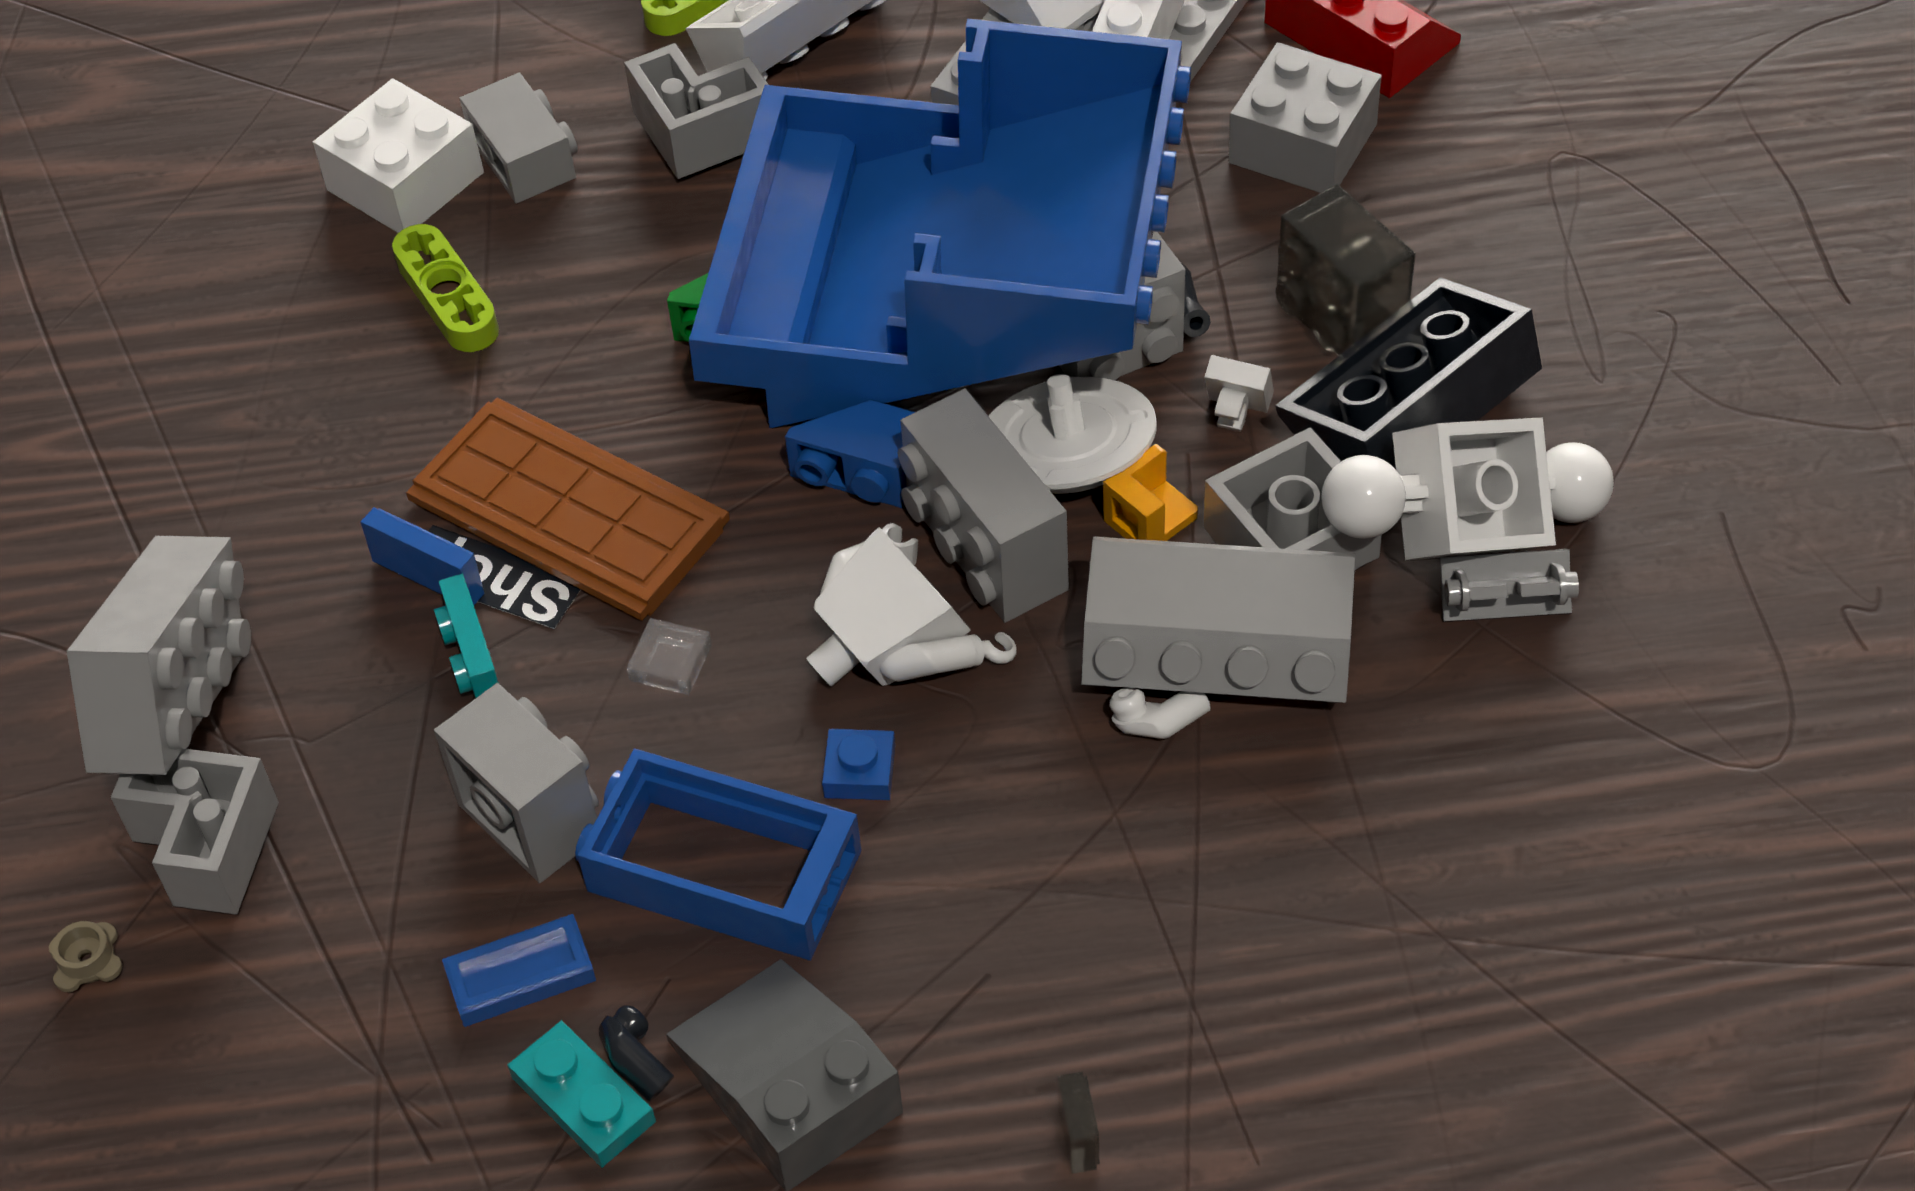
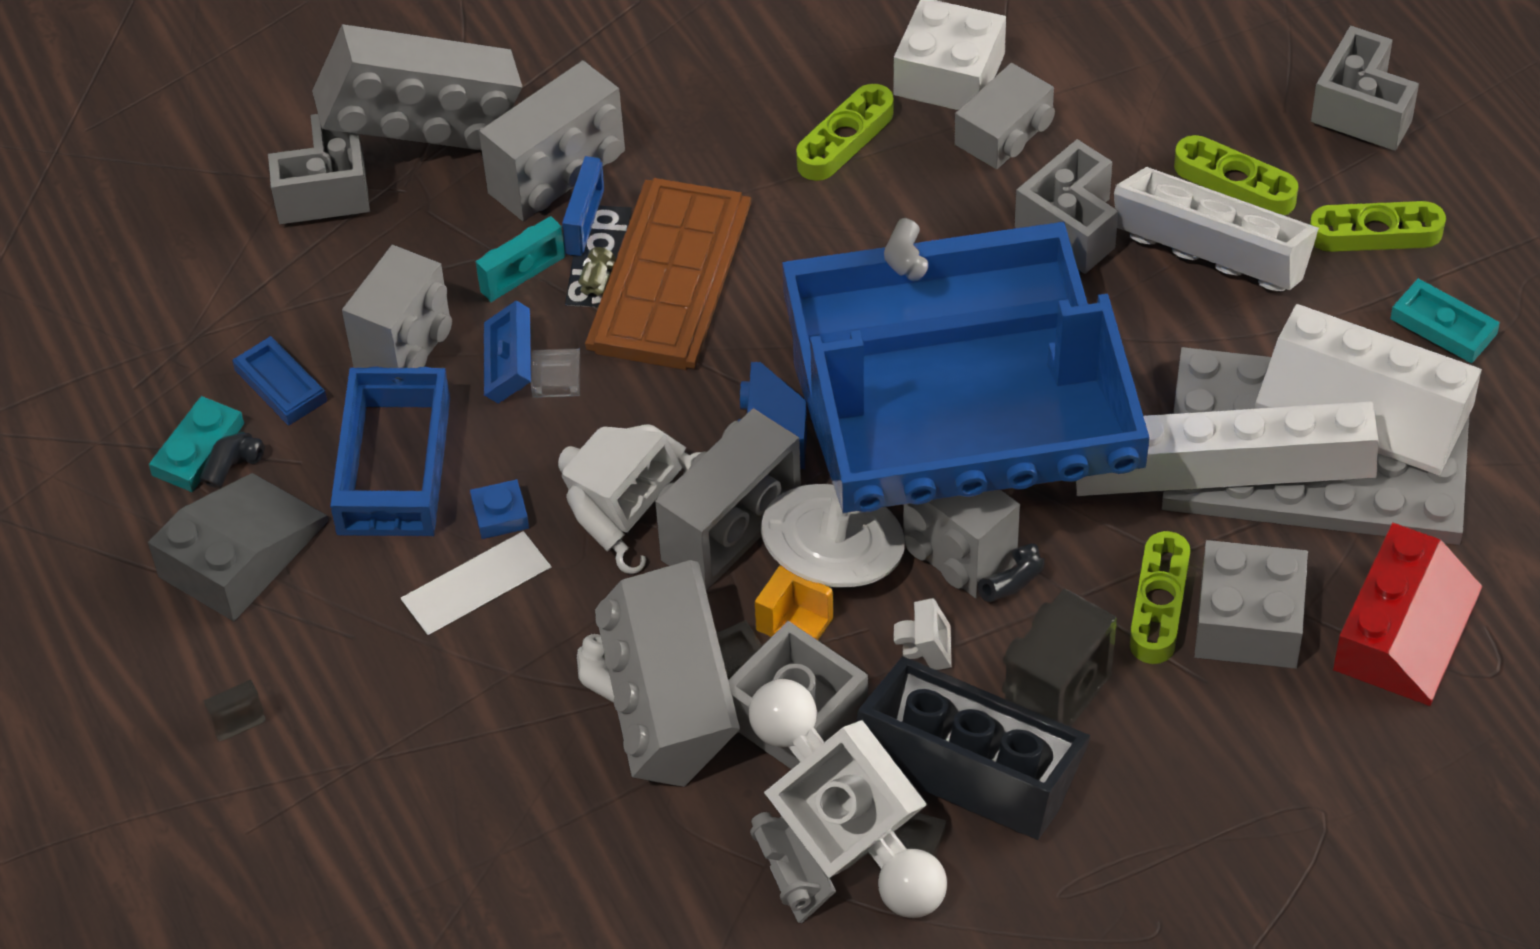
camera: 70 degrees right, 0 degrees up
dark tan plate [49,921,123,992] -> none
none -> white sticker [400,531,551,635]
none -> light grey brick [479,60,625,222]
none -> blue plate [484,300,531,403]
none -> olive piece [578,247,615,296]
none -> light grey arm [884,218,928,281]
none -> lime beam [1130,531,1190,664]

